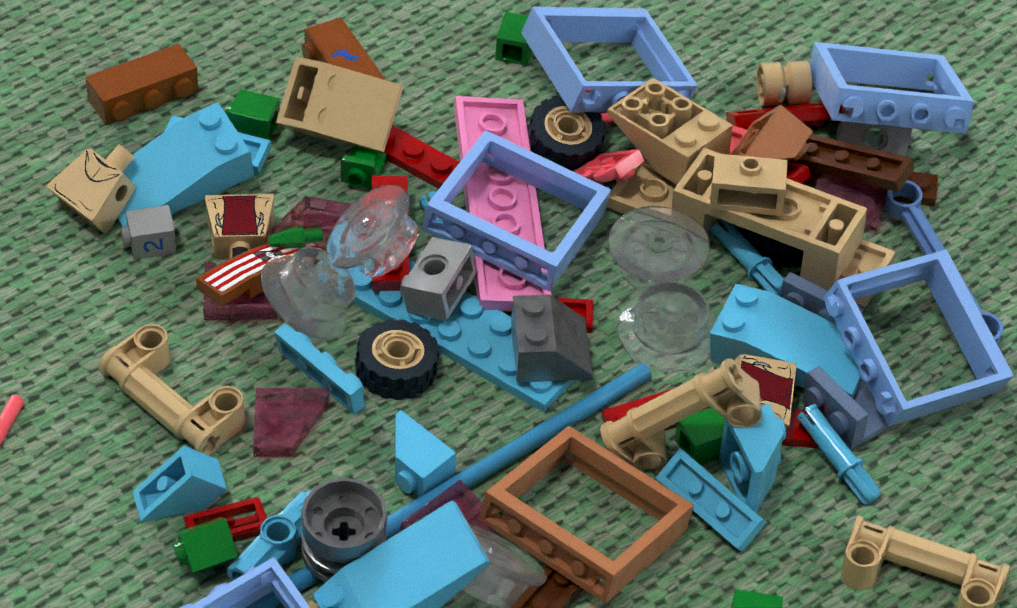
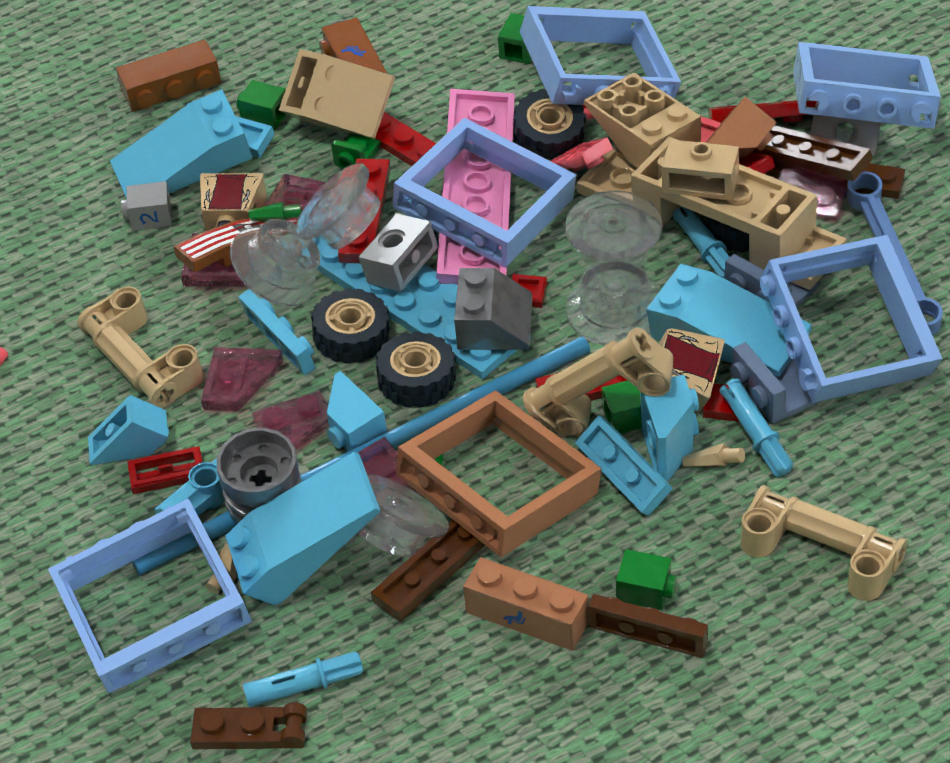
camera: 15 degrees right, 0 degrees up
tan torso [46,144,135,234] -> none
green brick [172,517,239,573] -> none
tan wheel [756,61,812,106] -> none
none -> clear pink wing [252,390,329,449]
none -> black wheel [376,332,456,408]
none -> tan bar [682,444,745,467]

